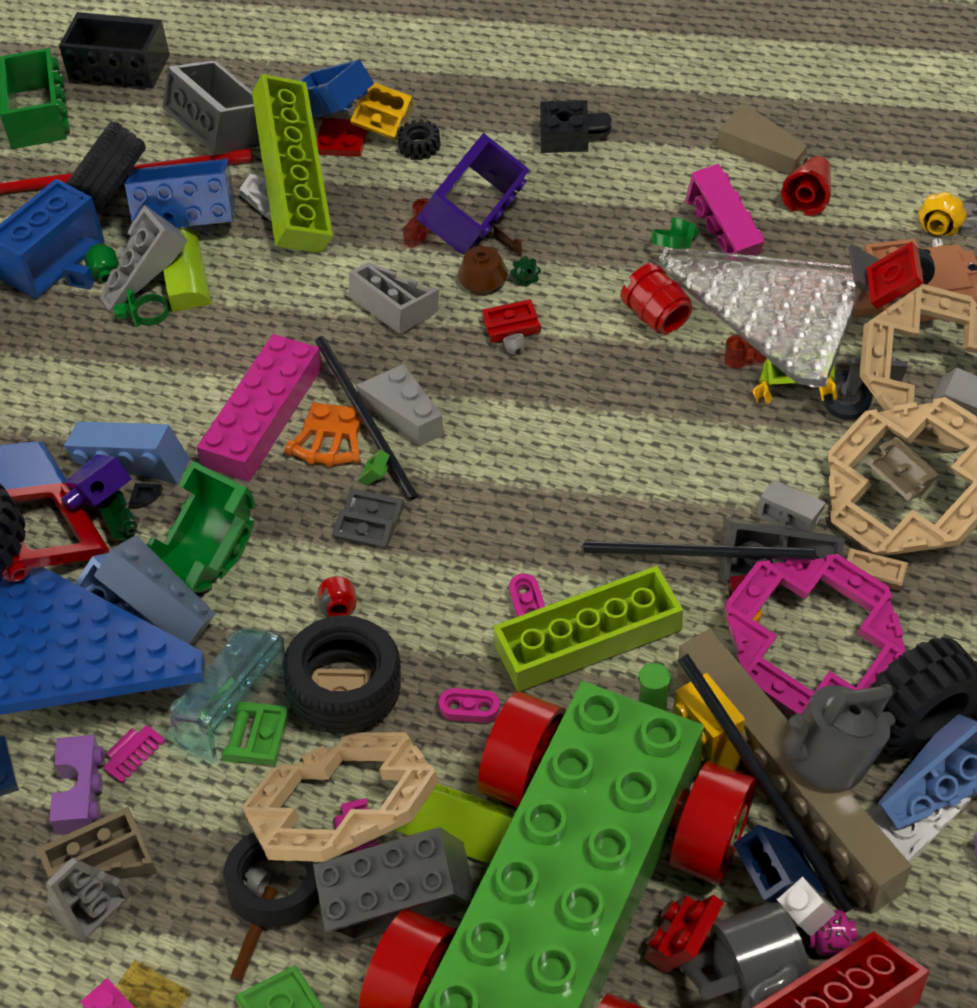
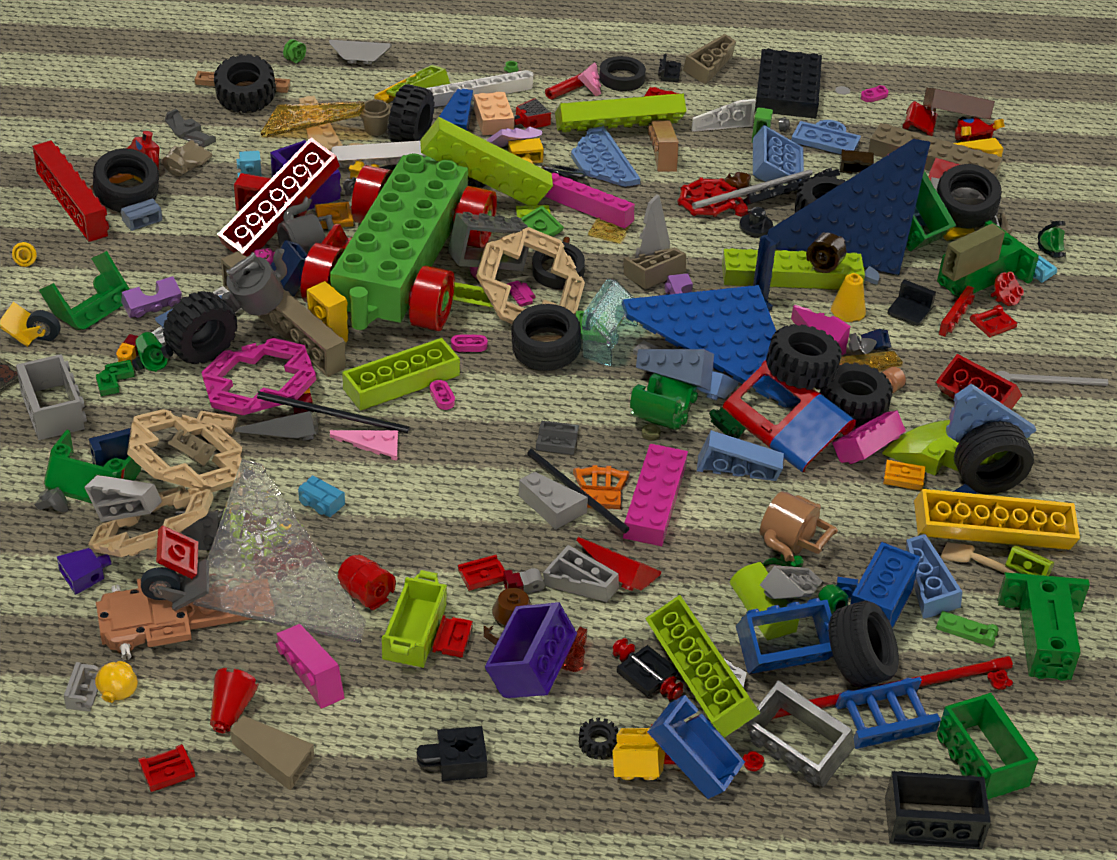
camera: 165 degrees right, 10 degrees down
dark purple torso [61,454,132,511] -> none
red head [317,576,357,617] -> none
bright green plate [358,449,390,485] -> none
light grey hinge [503,334,525,355] -> none
dark green plant [510,256,541,287] -> none
green piece [650,216,699,249] -> none
black piece [677,653,854,913] -> none
light grey hinge [756,480,826,532] -> none
white brick [777,877,836,936] -> none
none -> red plate [138,744,195,792]
none -> dark azure brick [298,475,345,517]
none -> bright pink wing [330,430,398,460]
none -> lime container [382,570,447,668]
none -> red plate [432,615,473,658]
none -> leg [503,568,545,594]
none -> red wedge [576,537,662,591]
none -> black plate [612,638,683,701]
none -> medium nougat piece [760,491,838,562]
none -> blue fence [835,677,941,749]

